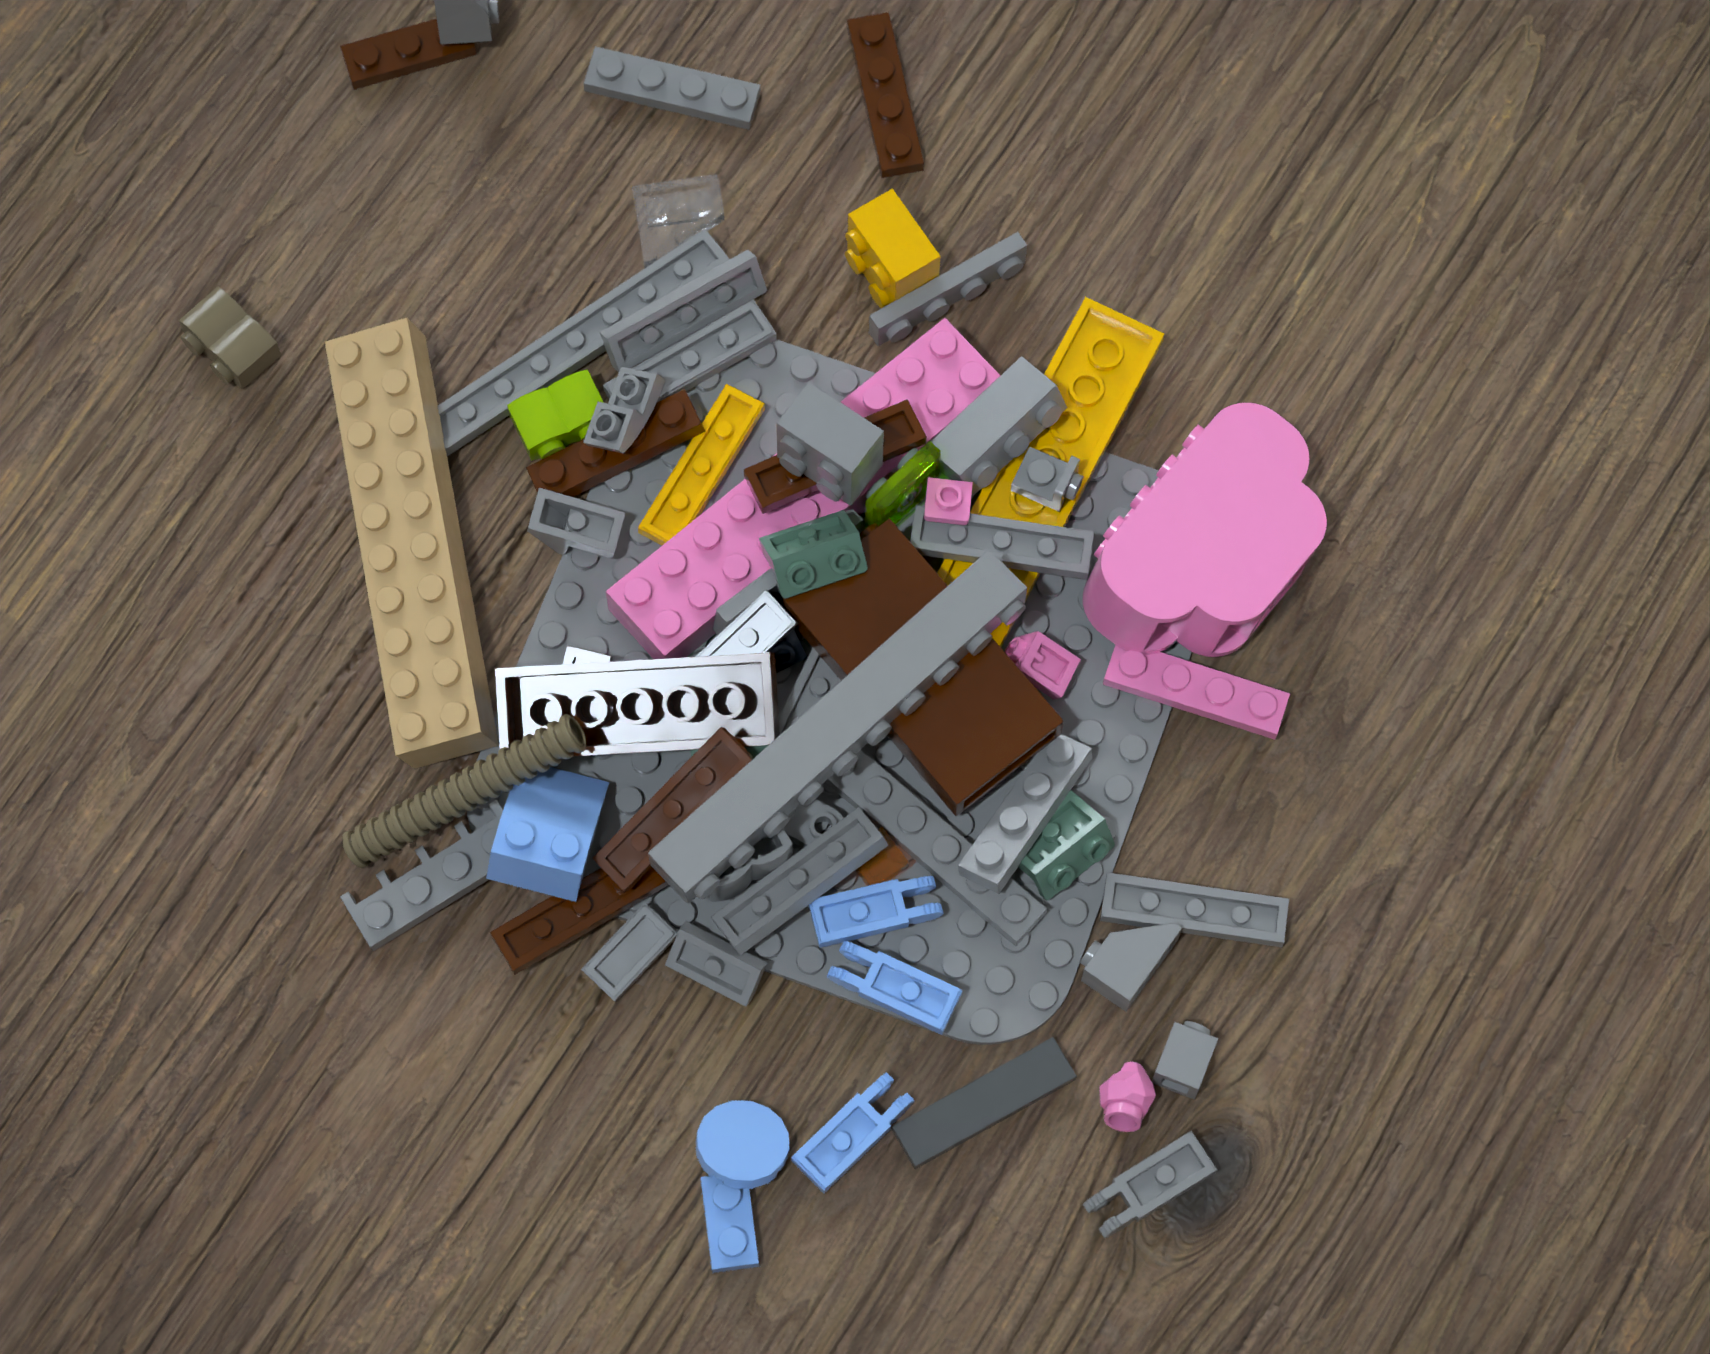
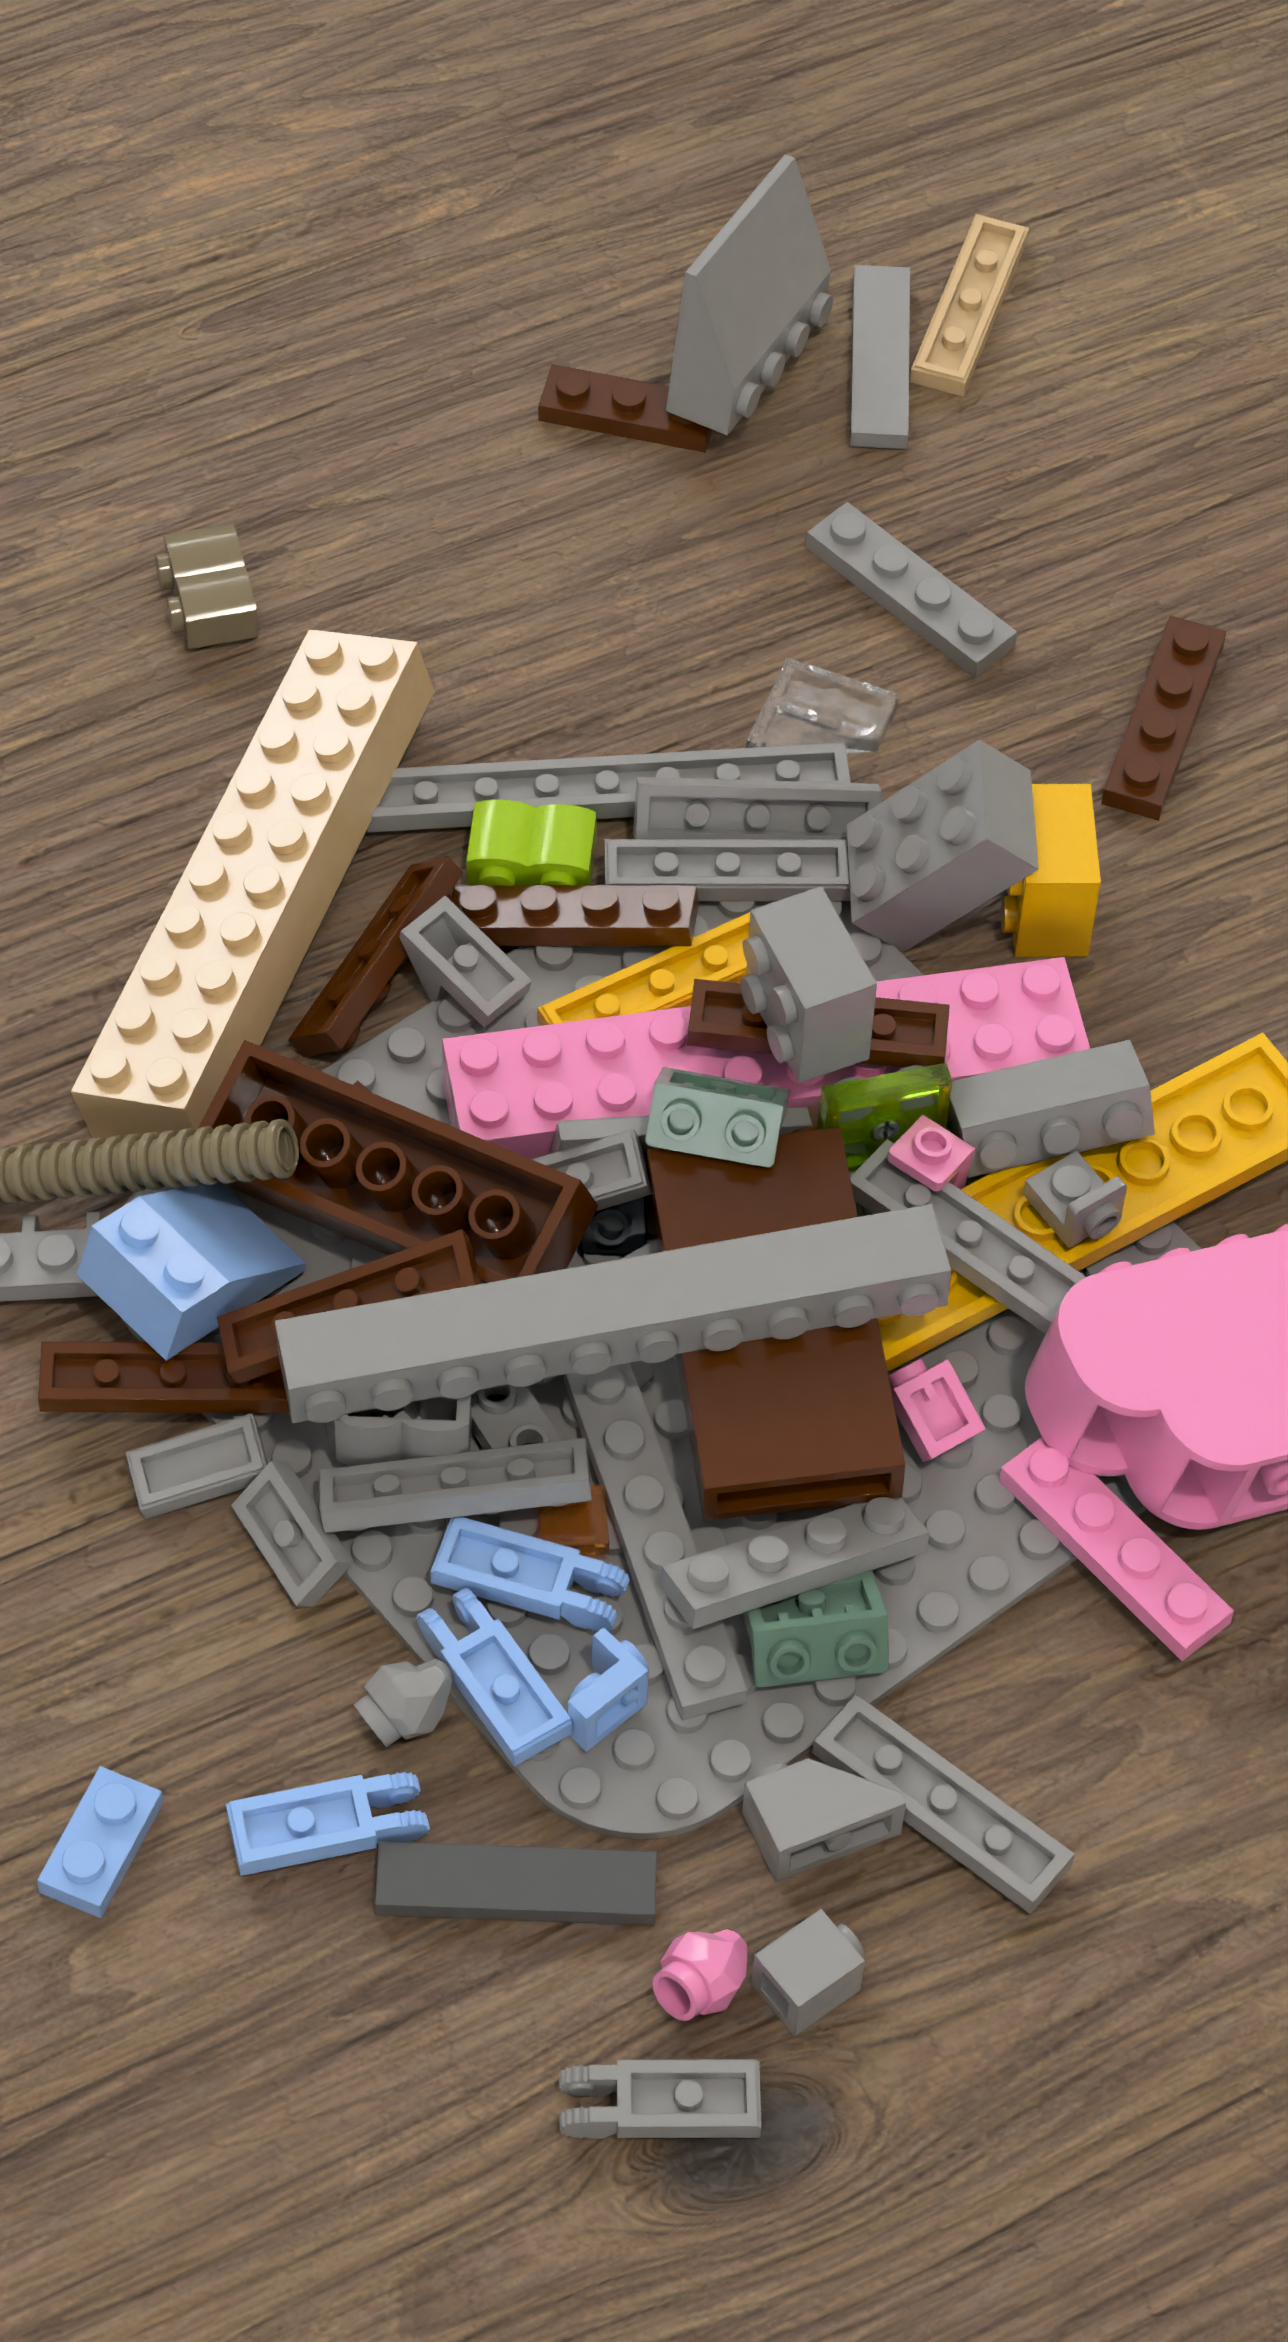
camera: 30 degrees right, 15 degrees down
light grey slope [583,366,665,454] -> none
light blue tile [696,1100,789,1189] -> none
light grey plate [869,232,1027,346] -> none
none -> reddish brown plate [288,856,463,1057]
none -> light grey rock [353,1659,453,1747]
none -> light blue bracket [568,1628,649,1752]
none -> light grey brick [846,739,1039,952]

